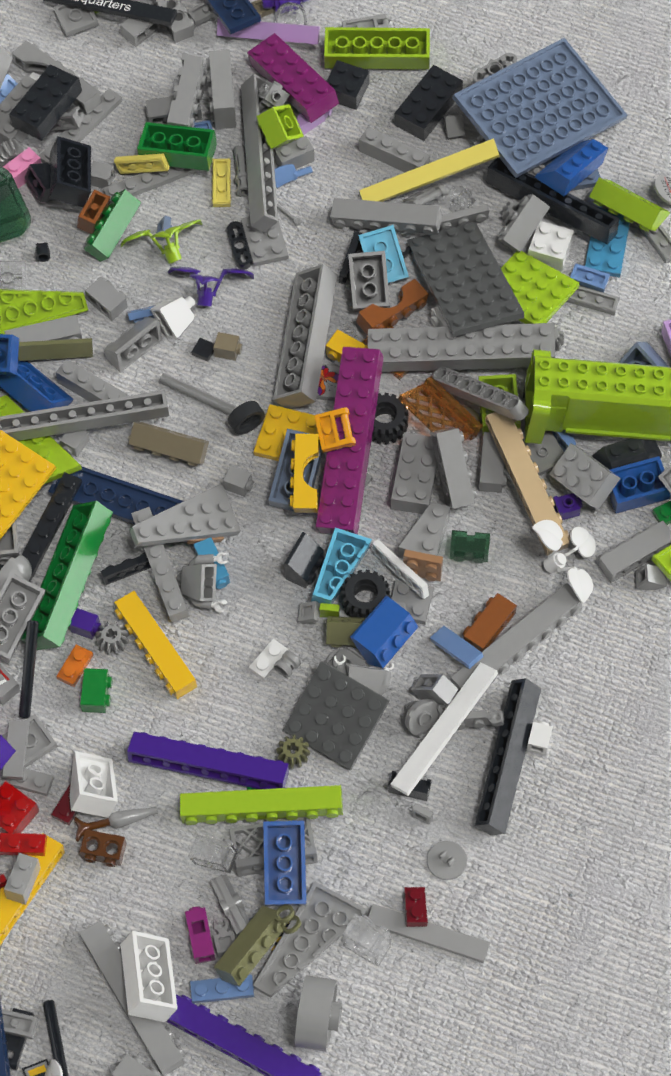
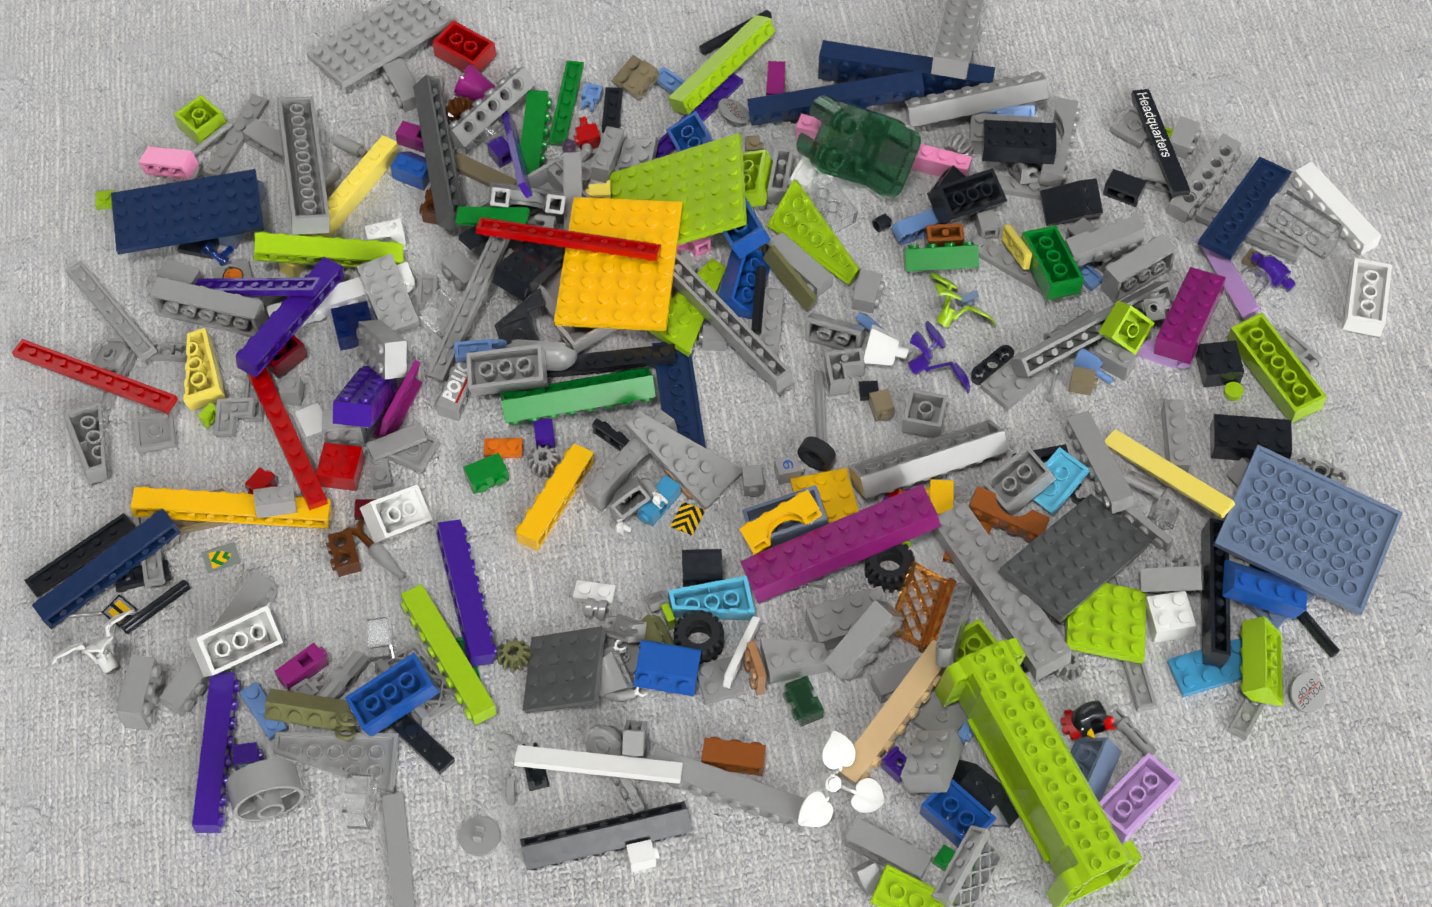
camera: 60 degrees right, 5 degrees down
black axle [19,620,39,718] -> none
dark tan brick [128,421,209,466] -> none
light yellow tile [213,158,231,207] -> none
light orange plate [314,408,356,453] -> none
dark red plate [404,887,428,927] -> none
medium blue tile [430,626,484,669] -> none
medium blue plate [570,263,610,293] -> none
none -> light grey sticker [202,542,241,573]
none -> dark purple brick [232,742,264,771]
none -> black plate [388,714,455,775]
none -> light grey hinge [605,614,647,643]
none -> sticker [670,502,706,536]
none -> black axle [751,265,767,334]
none -> light grey brick [774,454,804,484]
none -> light grey brick [824,348,865,396]
none -> medium blue beam [891,208,940,245]
none -> light grey brick [902,388,948,438]
none -> black slope [1039,178,1103,226]
none -> black piece [1060,700,1116,740]
none -> dark tan brick [1068,366,1098,396]
none -> black brick [1103,169,1147,207]
none -> light grey pin [1106,703,1157,756]
none -> lime tile [1224,382,1244,401]
none -> black axle [1297,610,1340,657]

